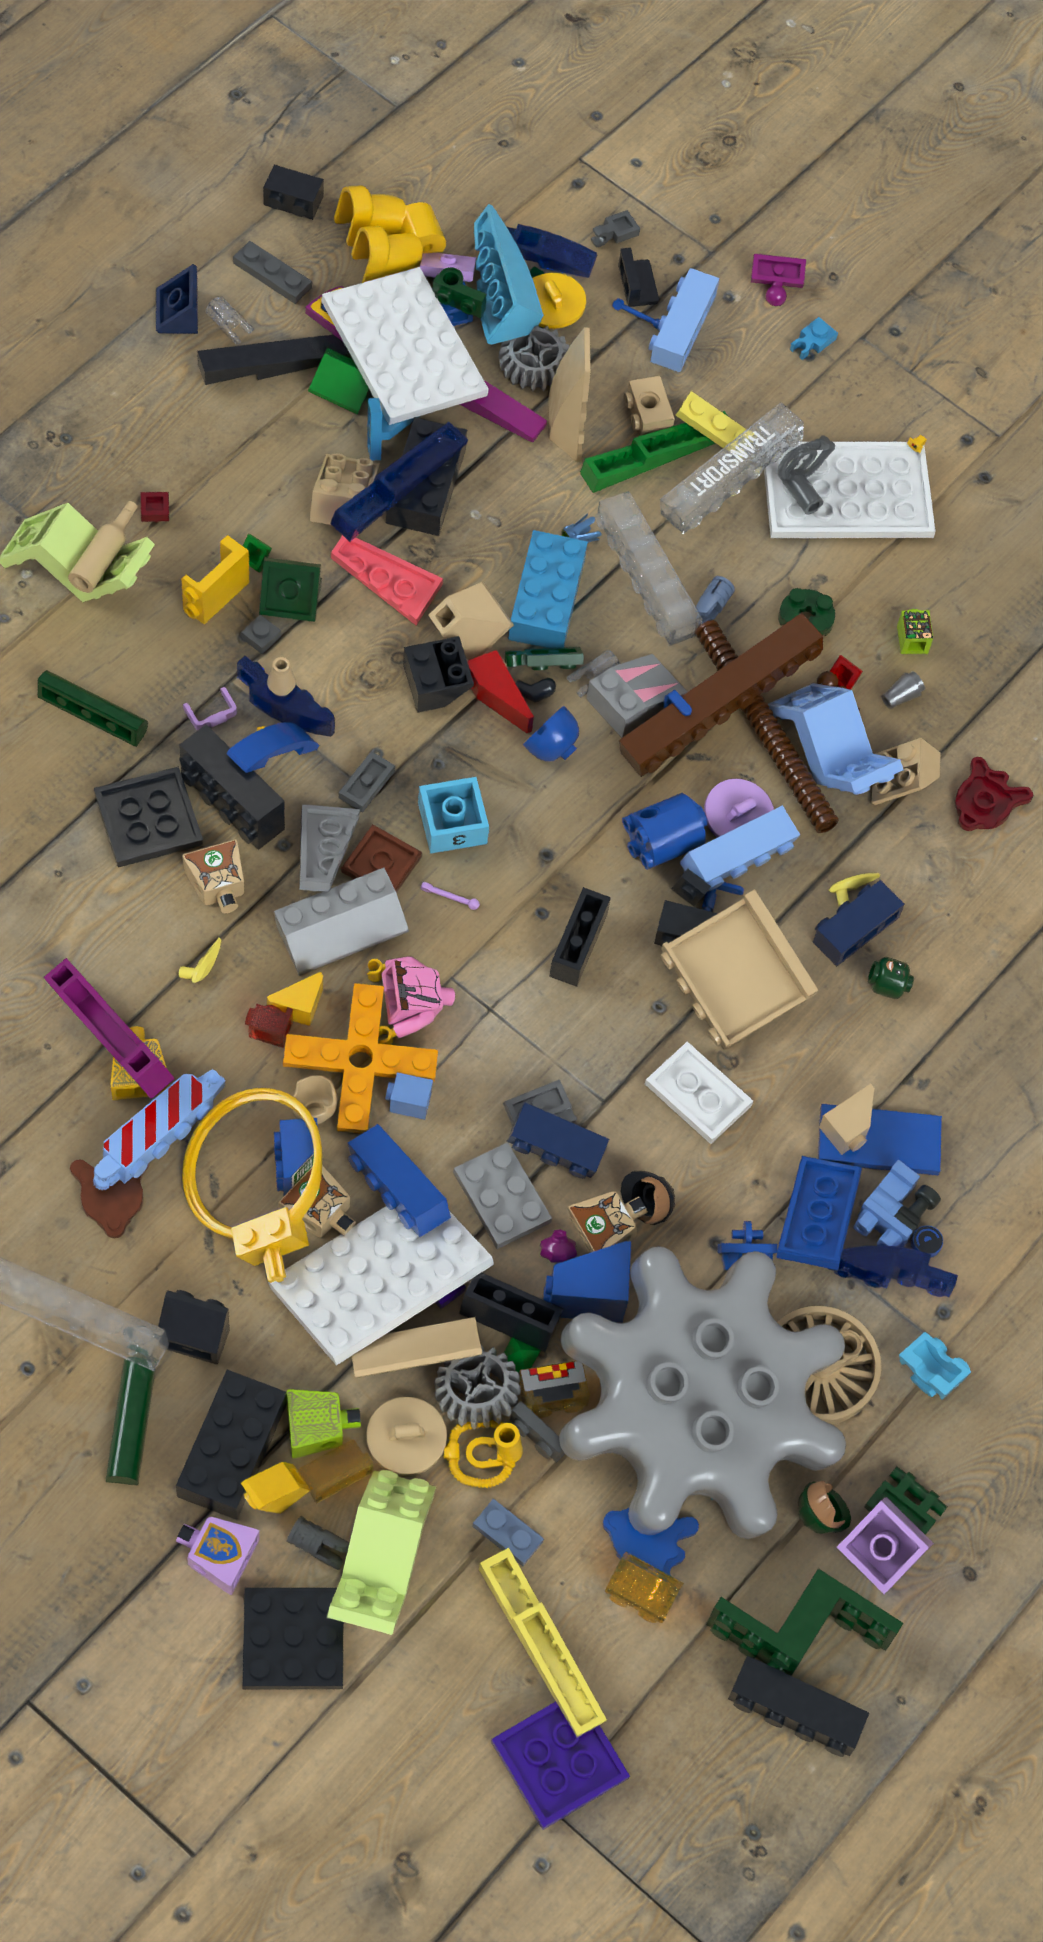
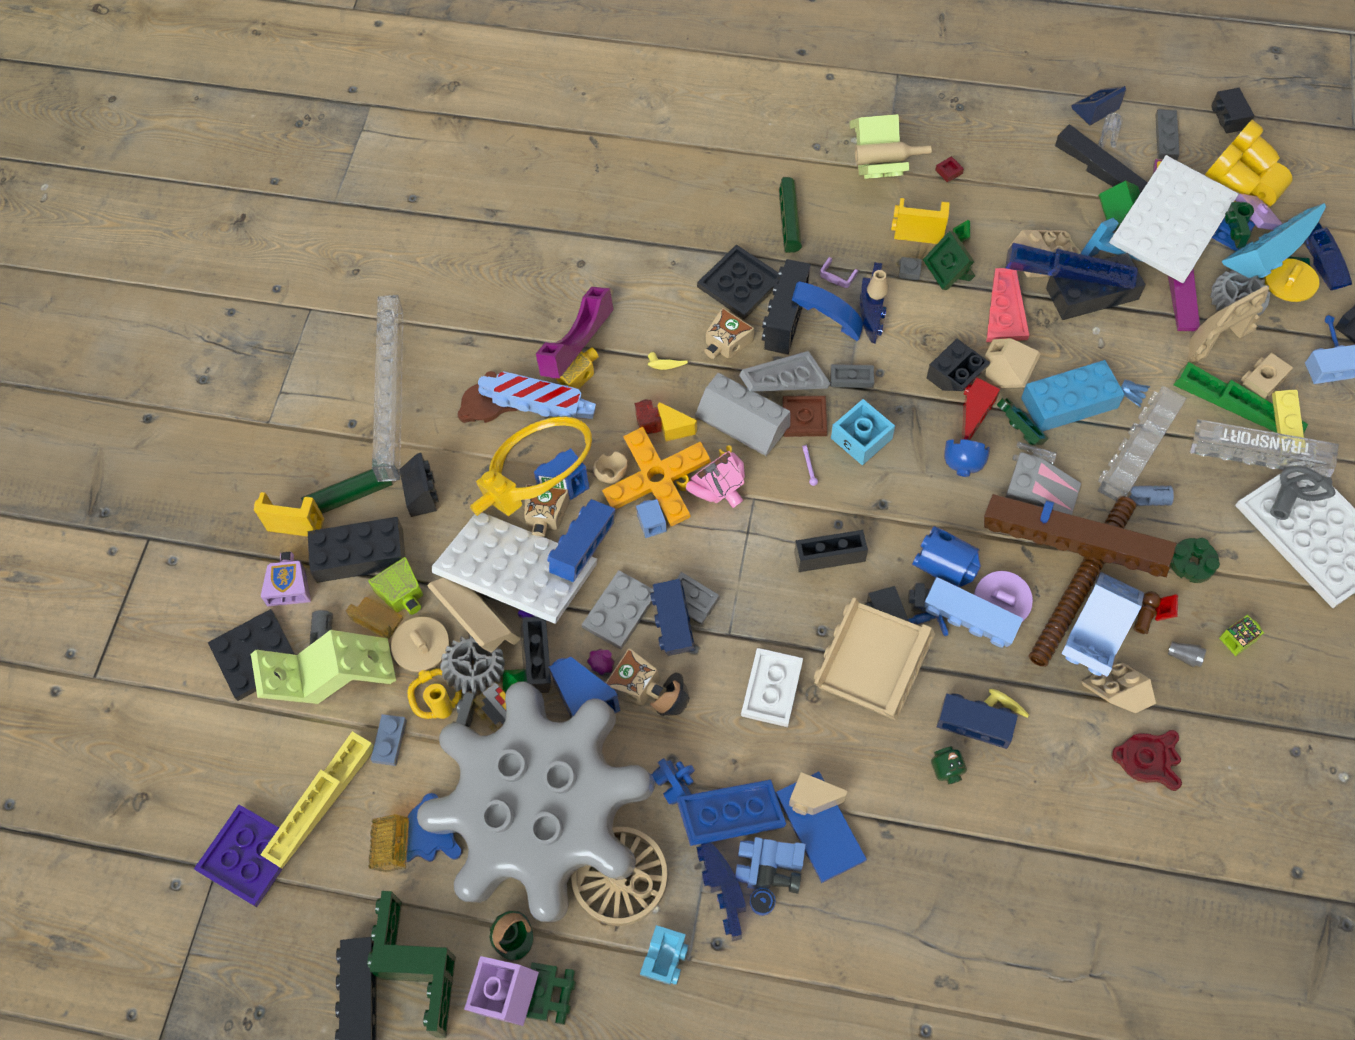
camera: 70 degrees right, 0 degrees up
yellow slope [241,1462,311,1514] -> none
black arm [516,678,556,702] -> none
none -> yellow panel [254,492,324,537]

